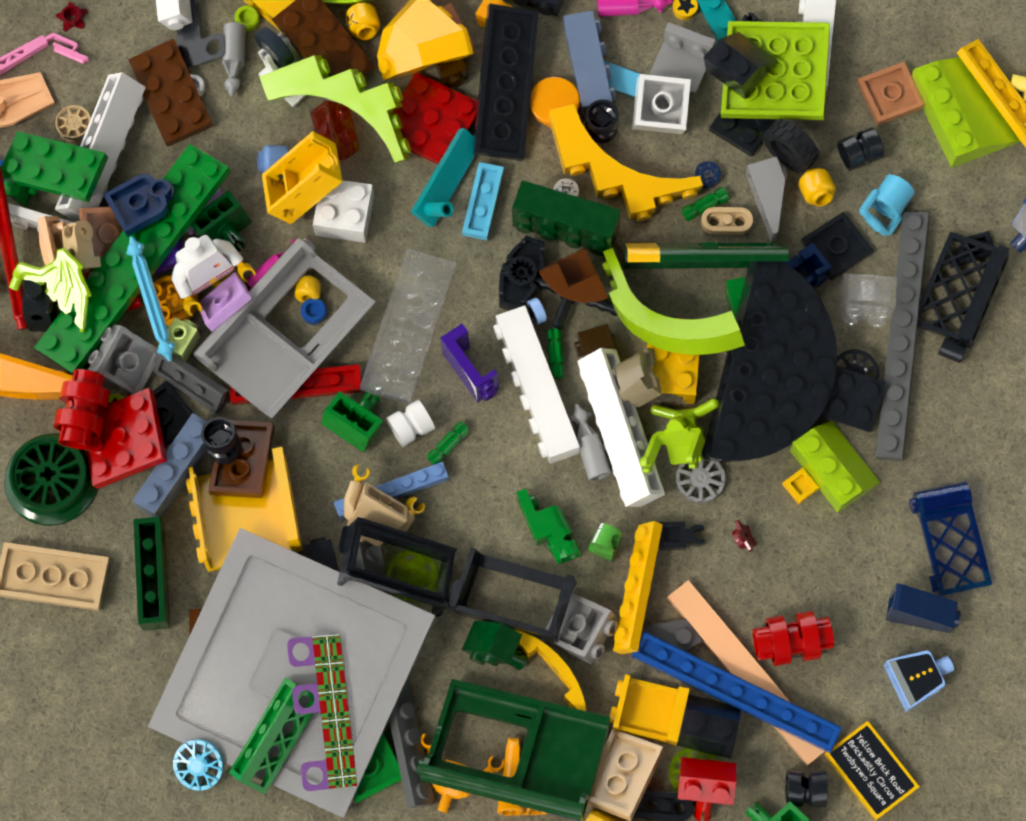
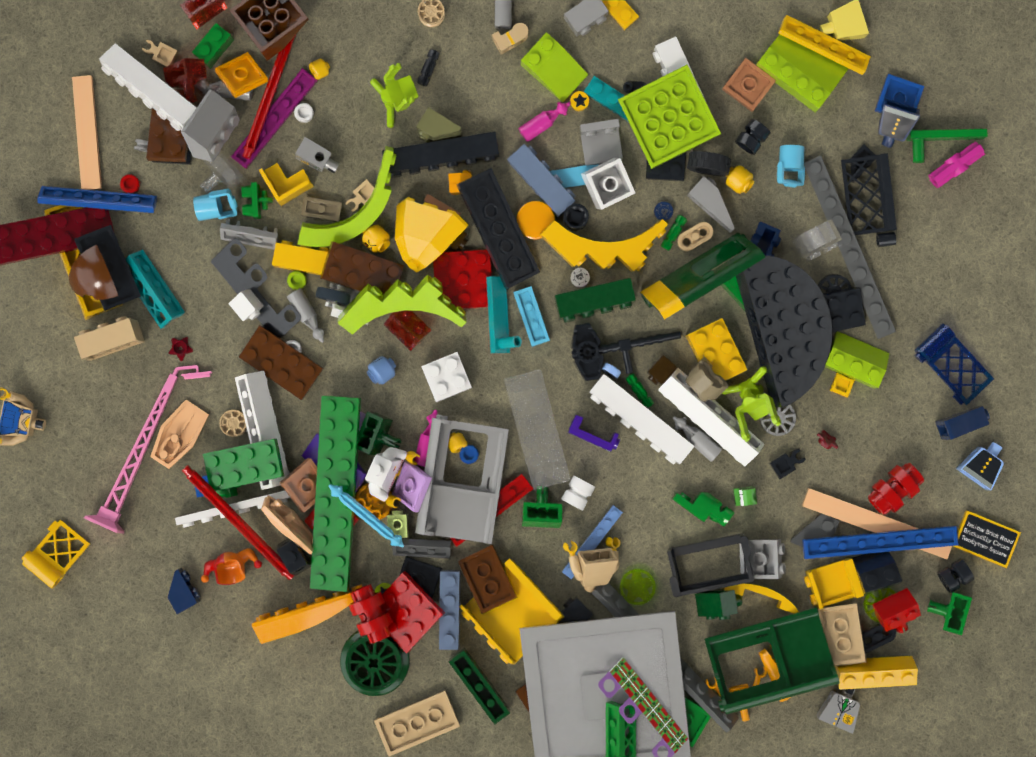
camera: 30 degrees left, 15 degrees up
animal [9,248,92,332] -> none
tan leg [62,220,101,270] -> none
light grey plate [88,325,158,395] -> none
dark blue plate [103,174,175,237] -> none
black wheel [201,417,242,465] -> none
yellow piece [262,131,343,224] -> none
black piece [337,517,457,617] -> none
green axle [426,421,469,465] -> none
reddish brown brick [539,248,608,303] -> none
lime arch [602,248,745,355] -> none
yellow plate [613,521,663,655] -> none
black slope [703,32,778,99] -> none
black tile [801,211,874,281] -> none

